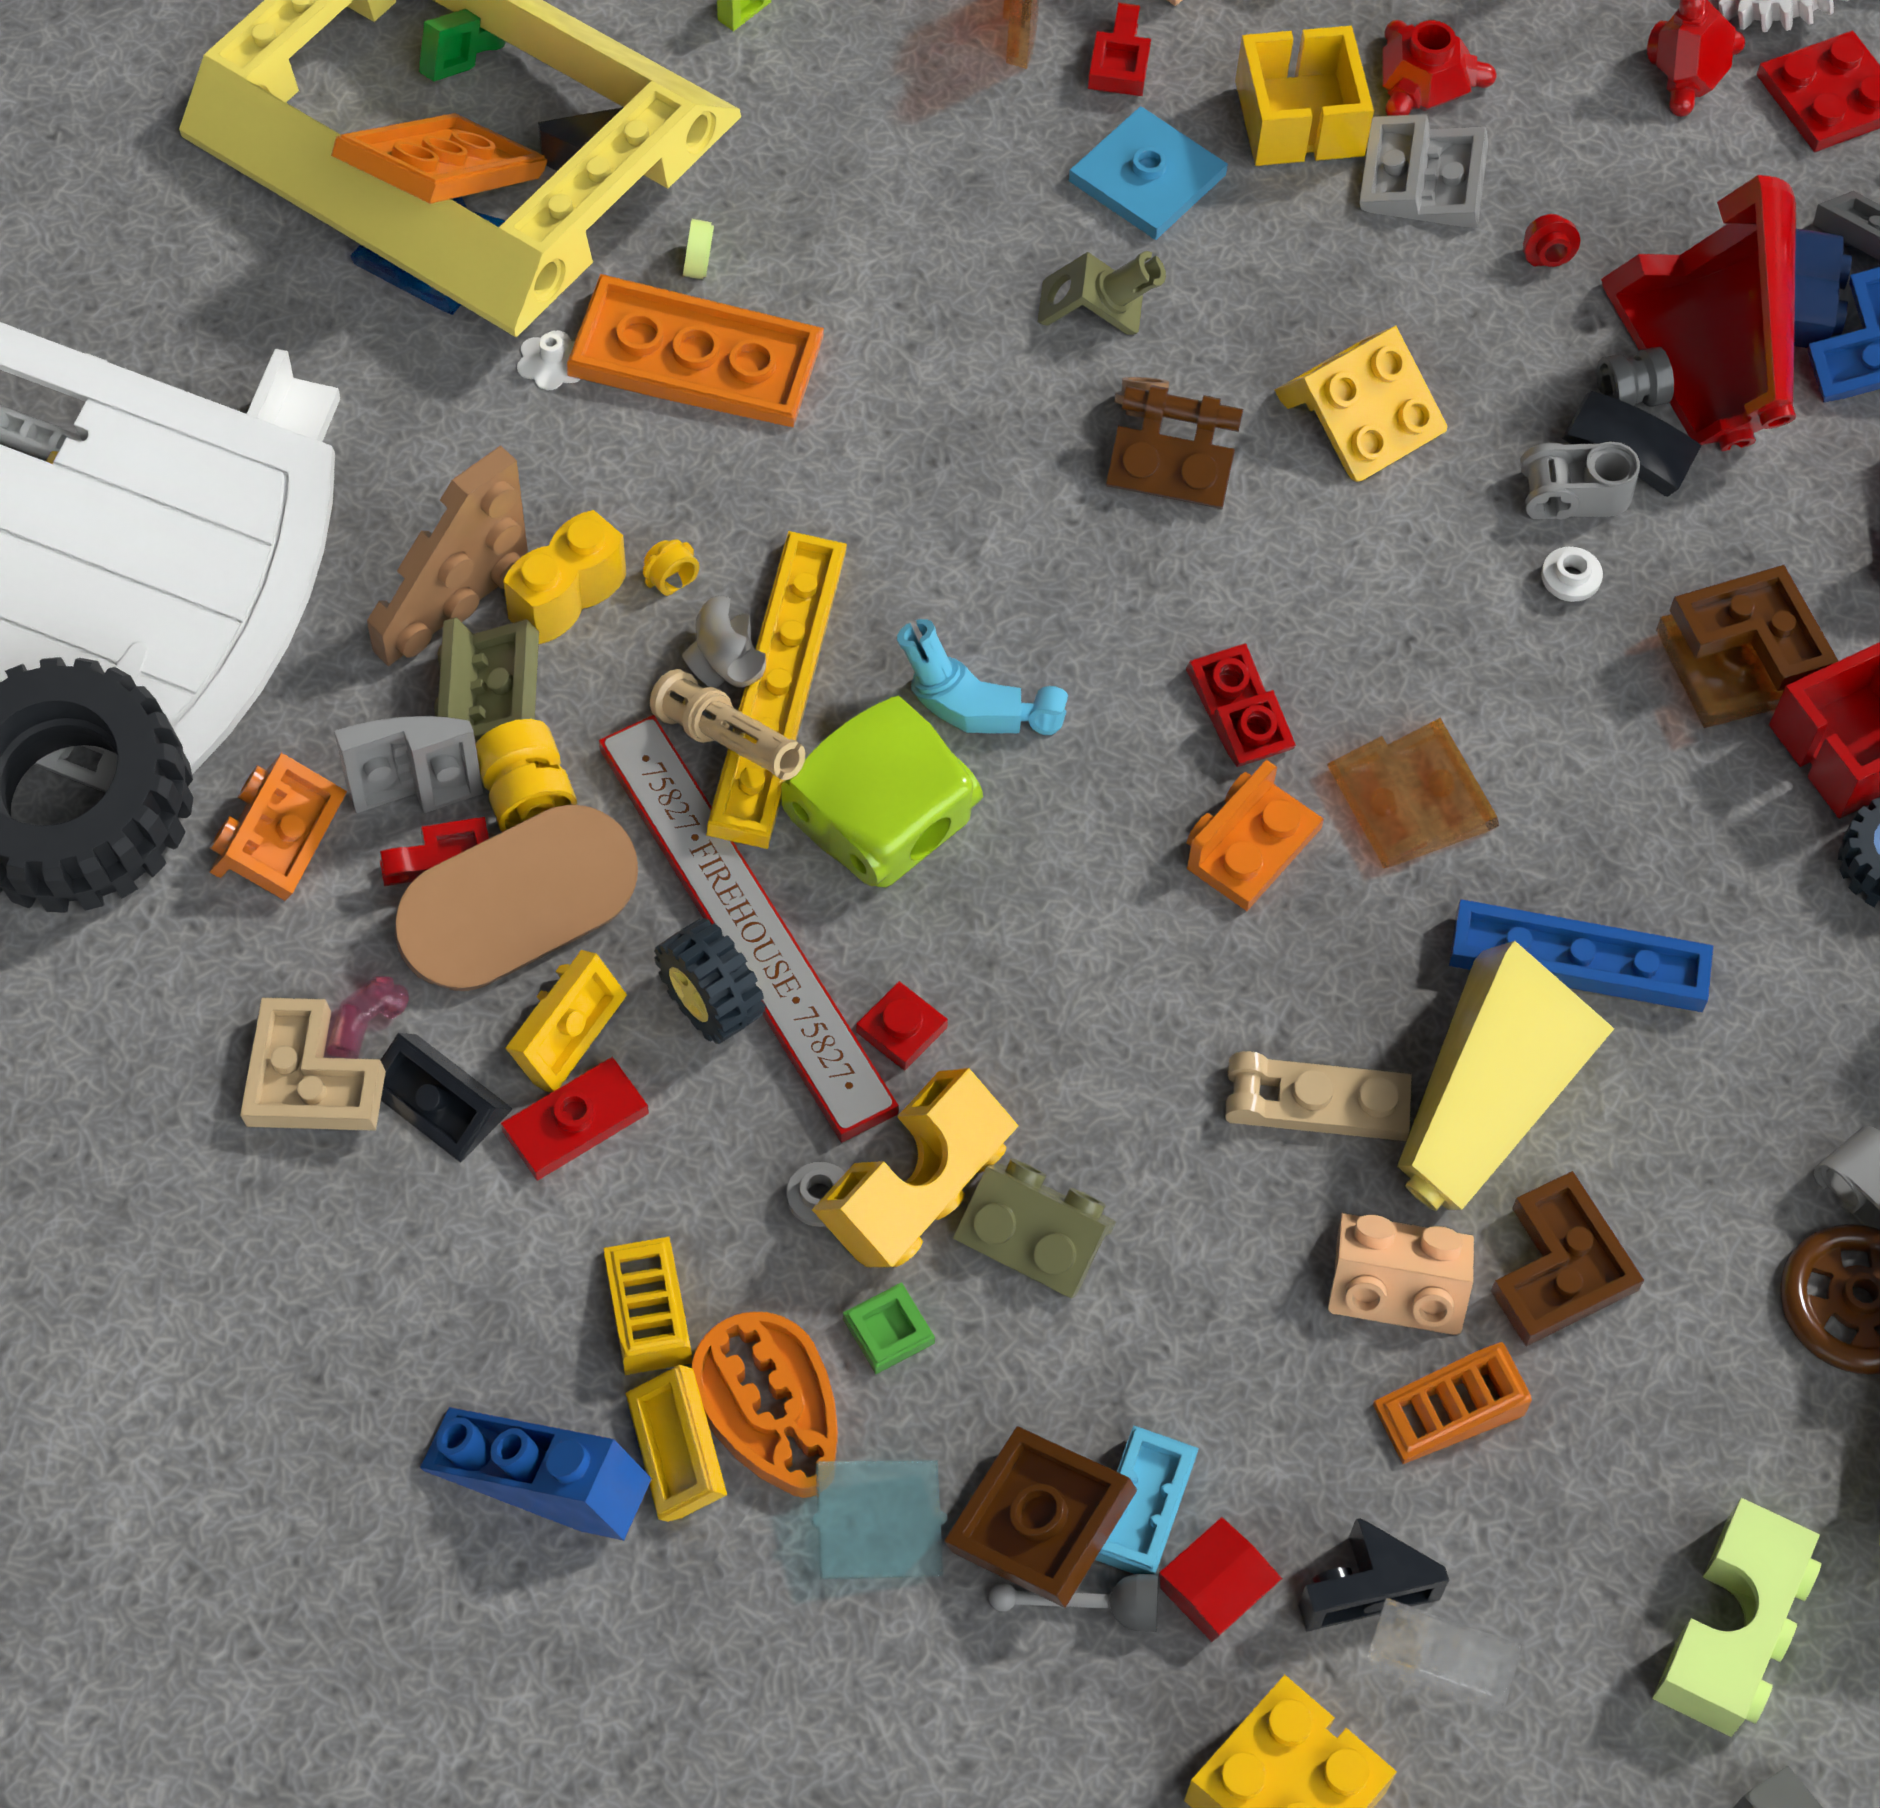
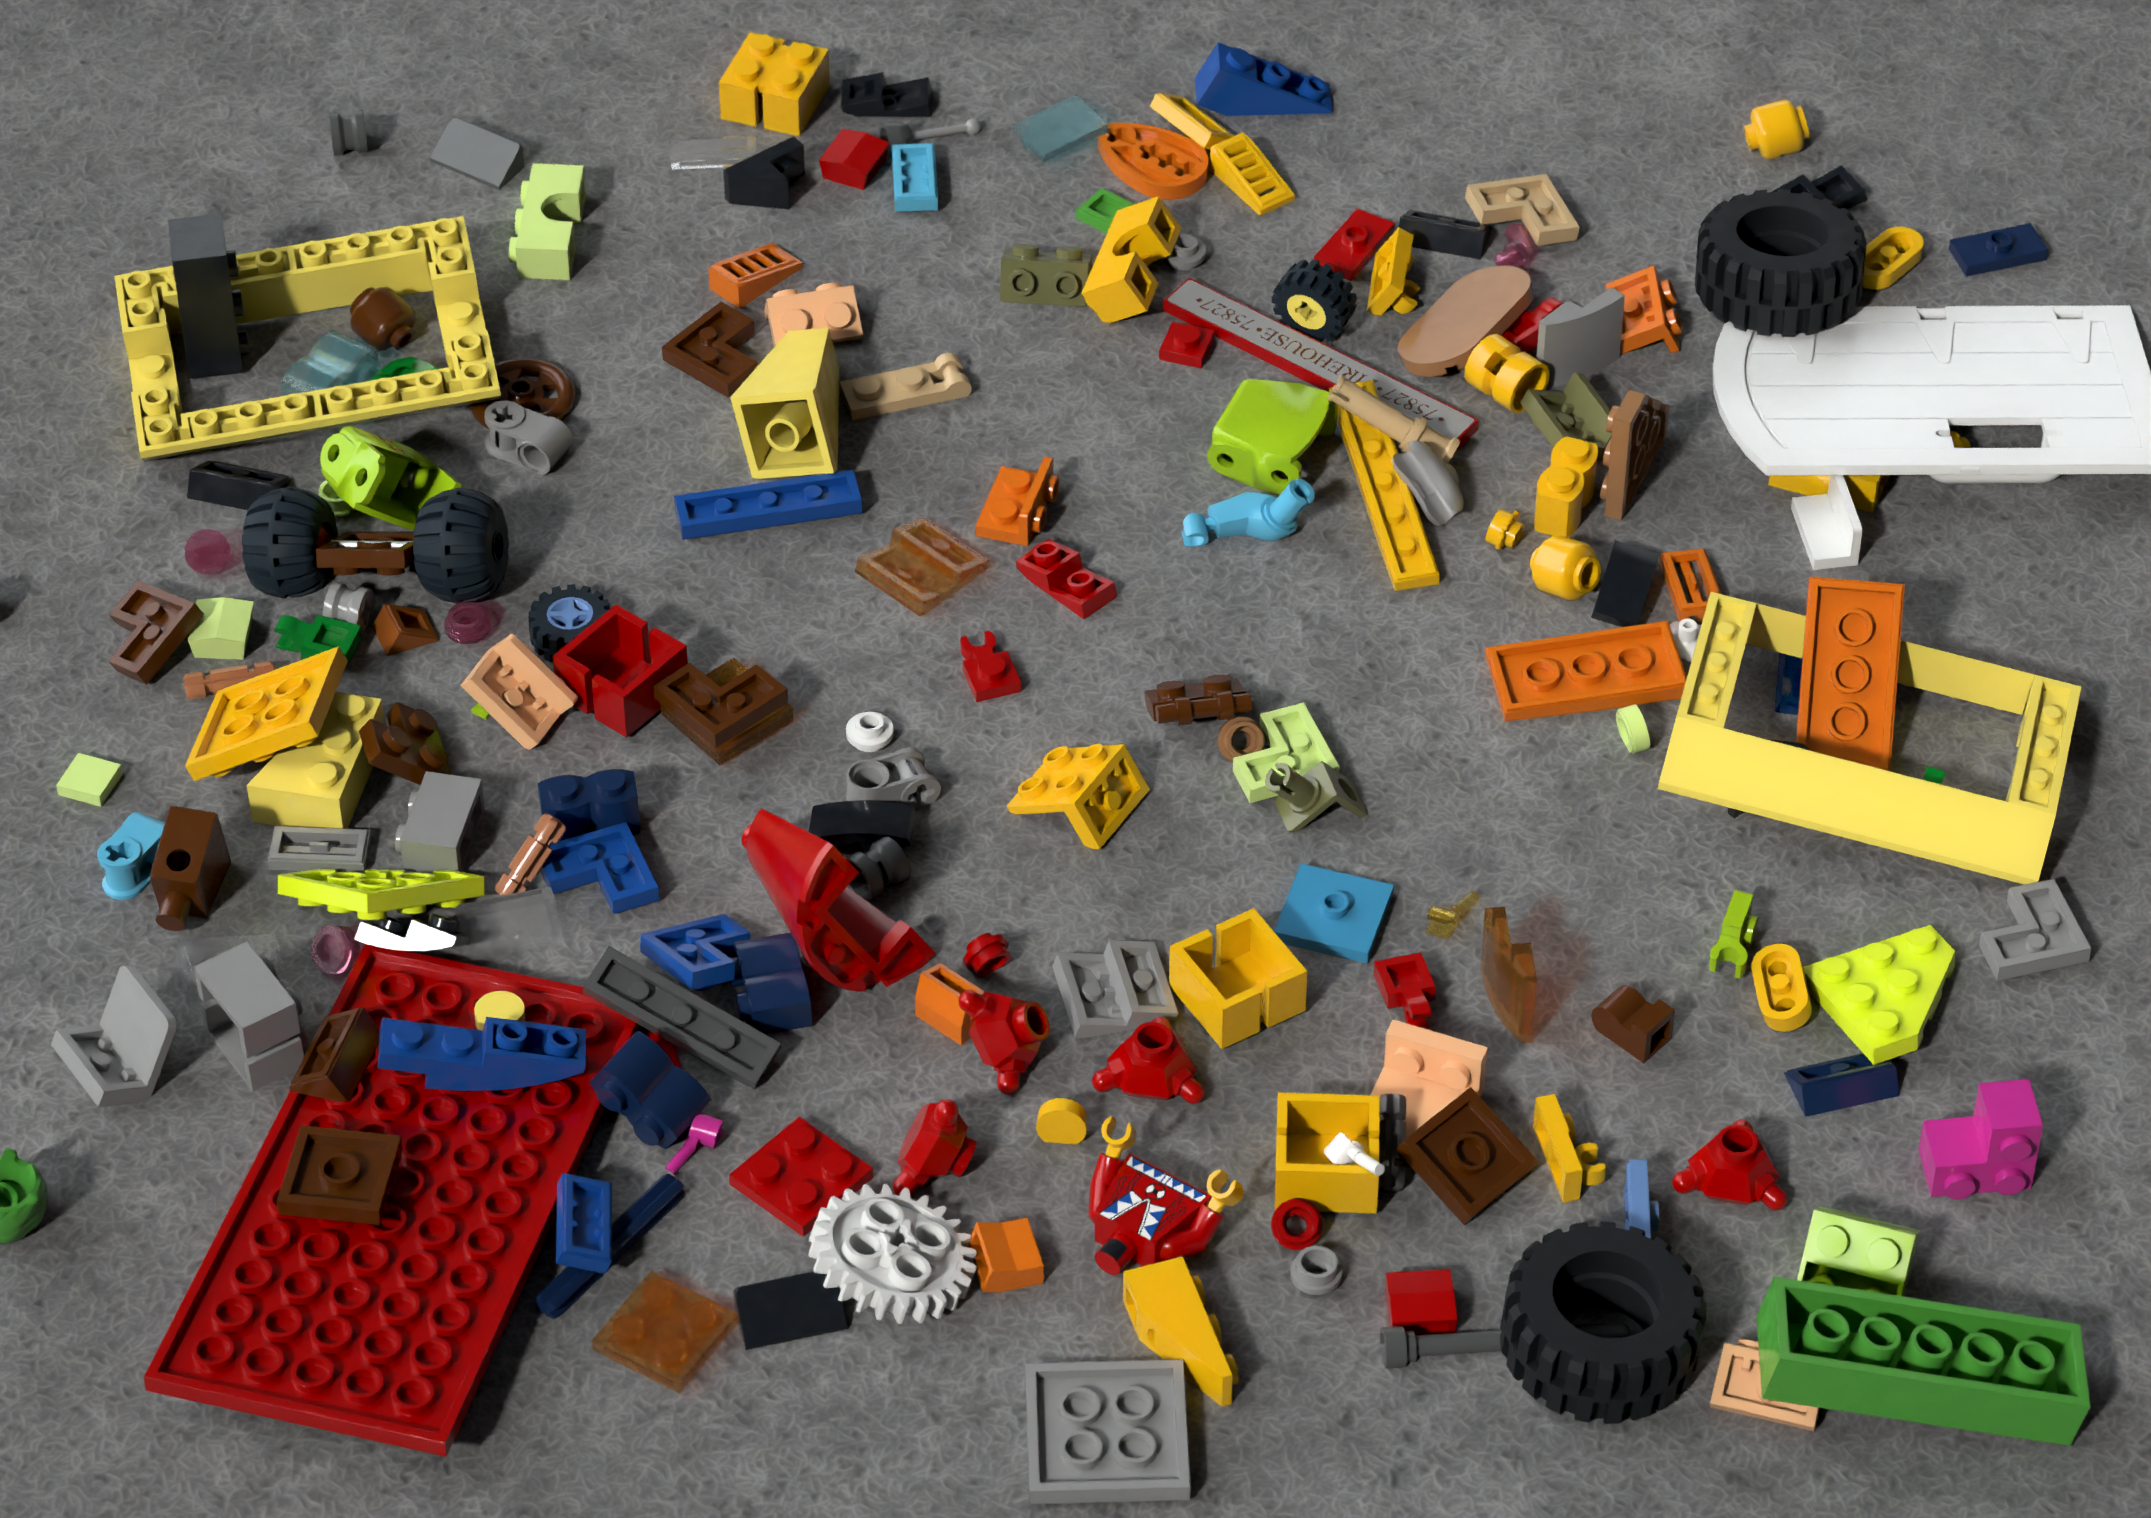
camera: 160 degrees right, 15 degrees down
reddish brown plate [944,1426,1137,1608] -> none
none -> black slope [841,72,933,117]
none -> orange piece [915,963,984,1046]
none -> red rock [958,990,1050,1095]
none -> red plate [960,631,1021,702]
none -> yellow tile [1036,1098,1088,1144]
none -> yellowish green plate [1233,702,1339,803]
none -> clear yellow hand [1425,891,1479,939]
none -> yellow head [1530,536,1601,600]
none -> black slope [1591,540,1659,627]
none -> orange tile [1659,548,1721,622]

